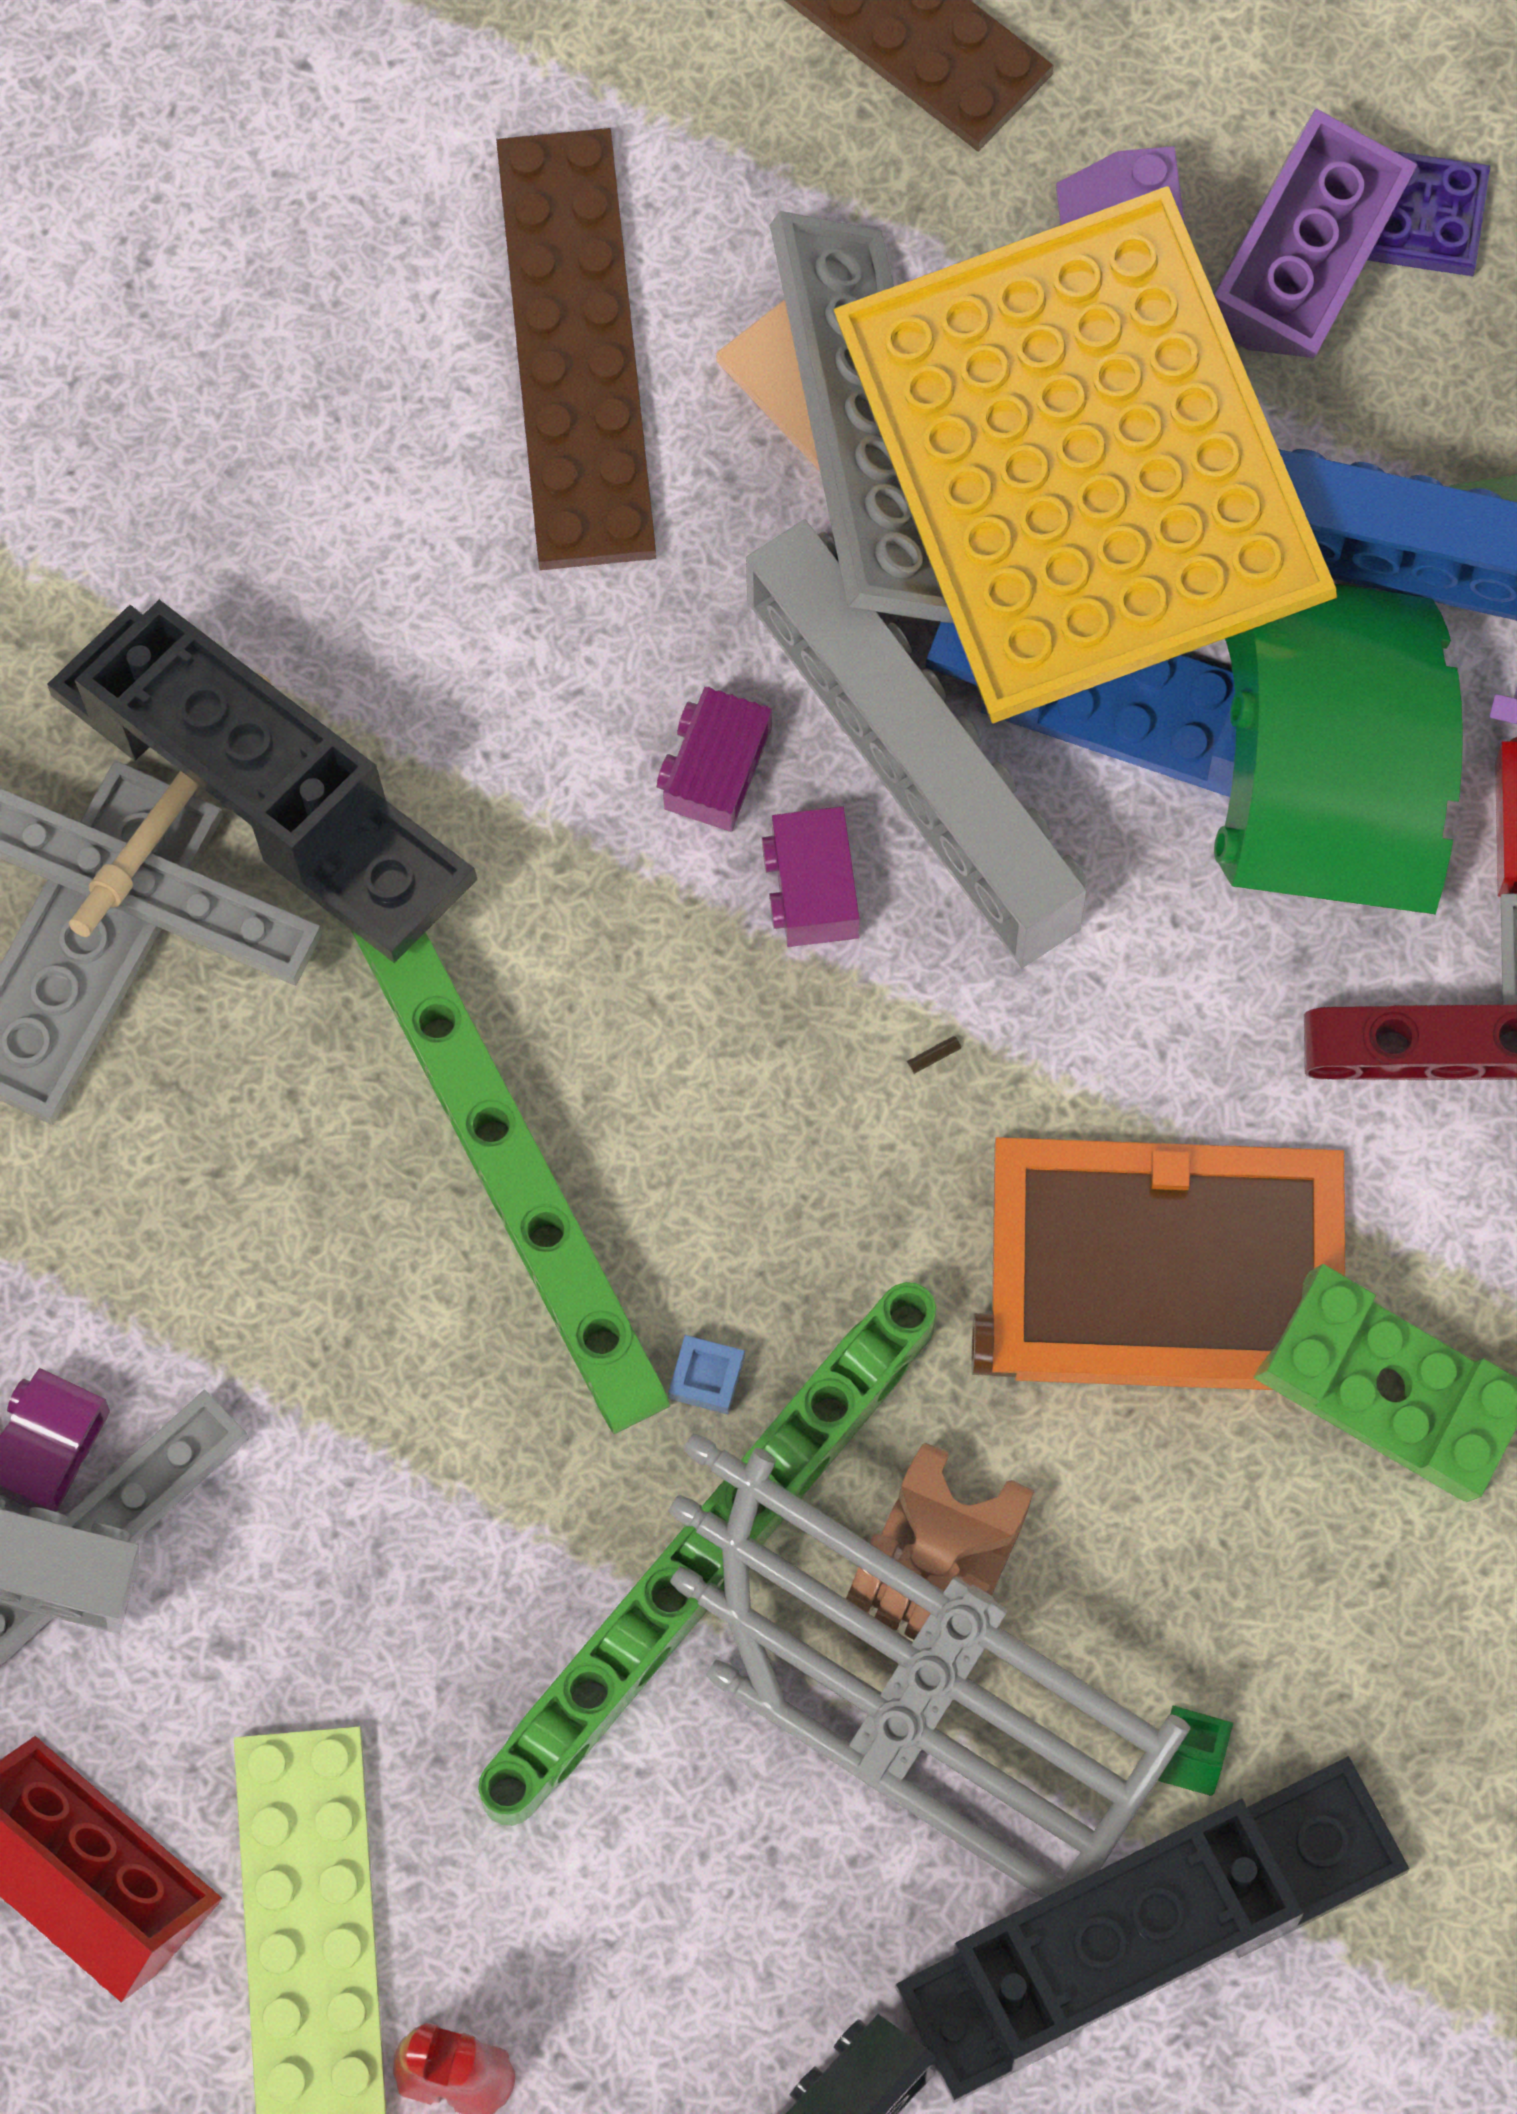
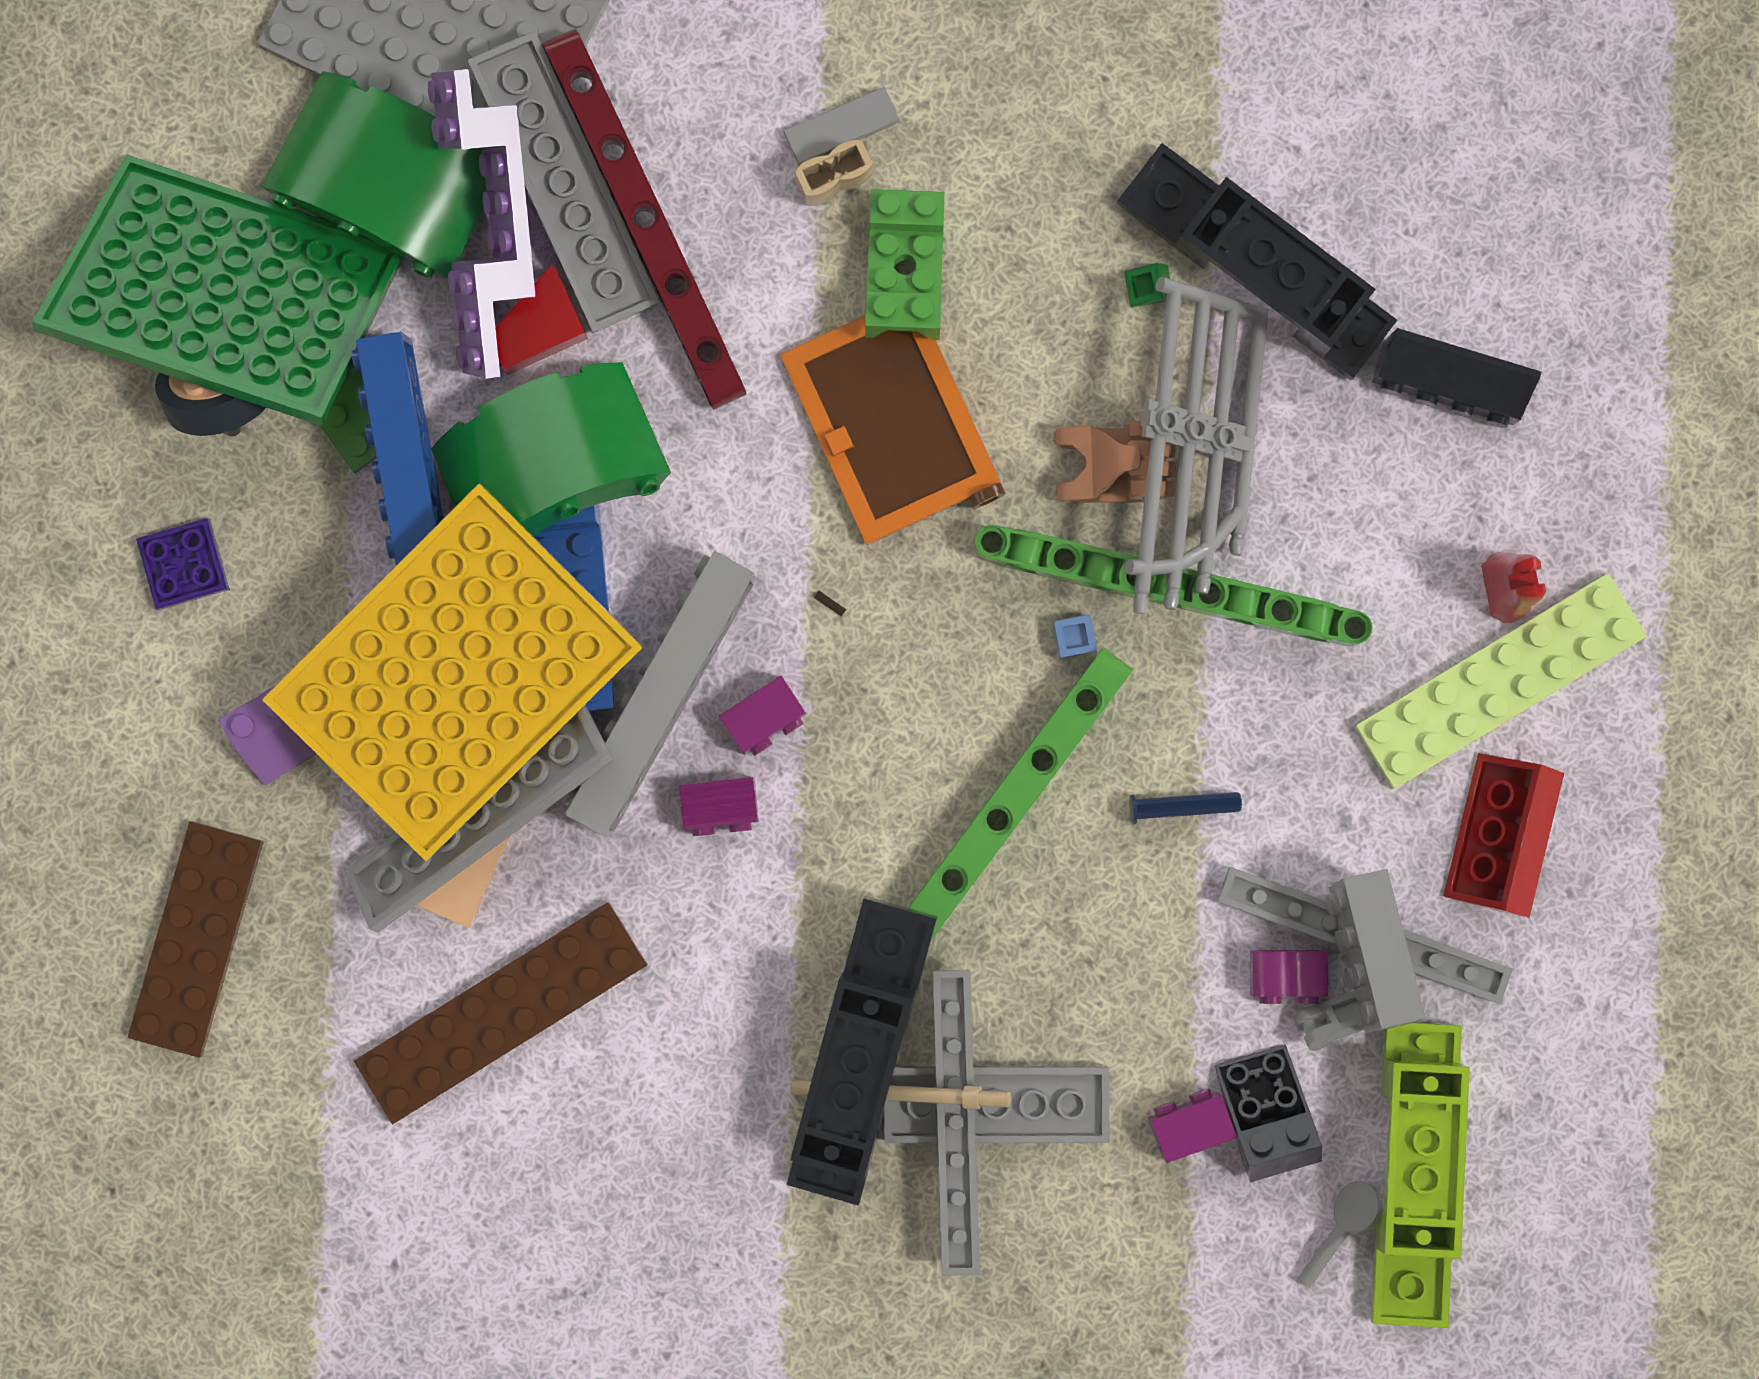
camera: 120 degrees left, 15 degrees up
medium lavender slope [1213,108,1417,358] -> none
none -> dark blue axle [1129,792,1242,825]

